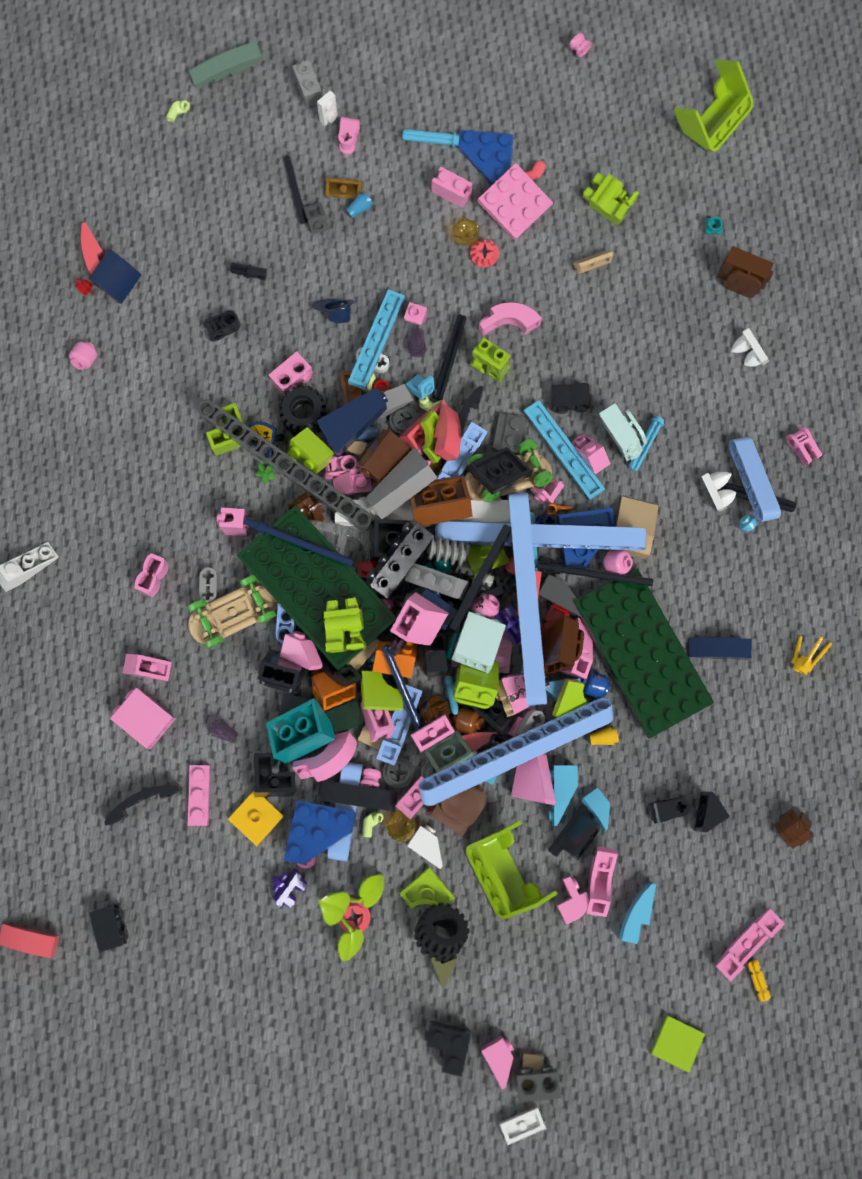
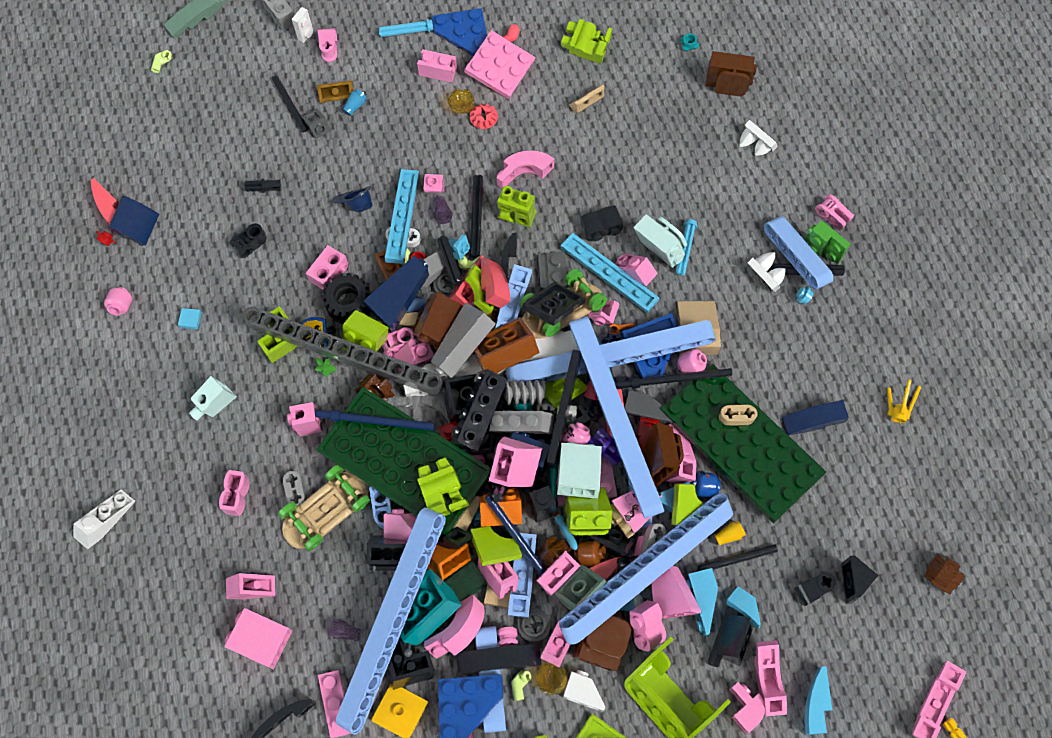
camera: 10 degrees left, 10 degrees down
none -> medium azure tile [178,308,202,330]
none -> light aqua torso [189,376,237,421]
none -> light blue beam [336,508,445,735]
none -> black axle [437,236,463,286]
none -> bright pink brick [630,600,666,652]
none -> black bar [698,544,778,571]
none -> tan beam [719,405,757,425]
none -> bright green plate [804,220,851,265]

